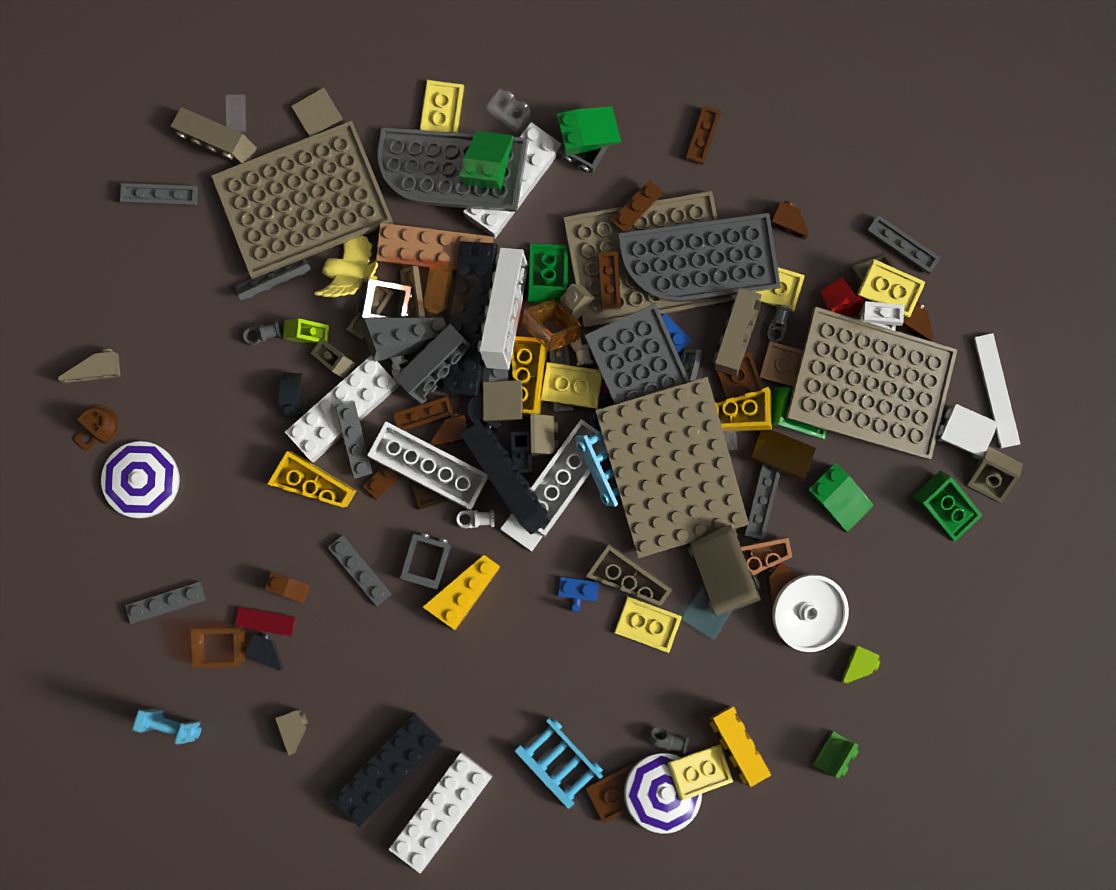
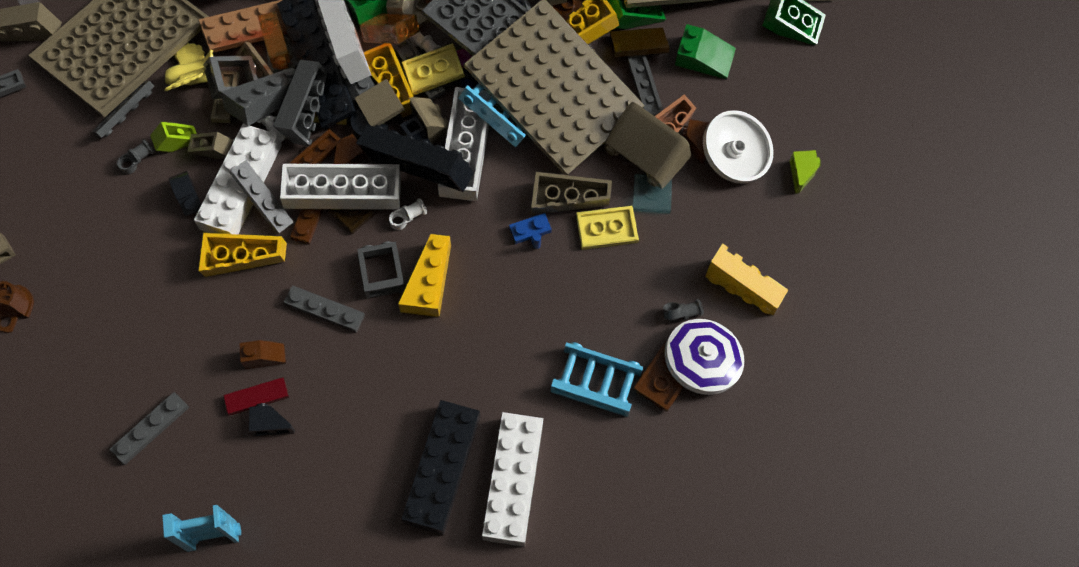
camera: 30 degrees left, 15 degrees down
dish [101,441,180,518] -> none
clear orange window [191,625,246,668] -> none
dark tan slope [275,710,308,756] -> none
white tile [501,514,543,551] -> none
light yellow tile [668,744,733,801] -> none
bright green bracket [813,731,859,779] -> none

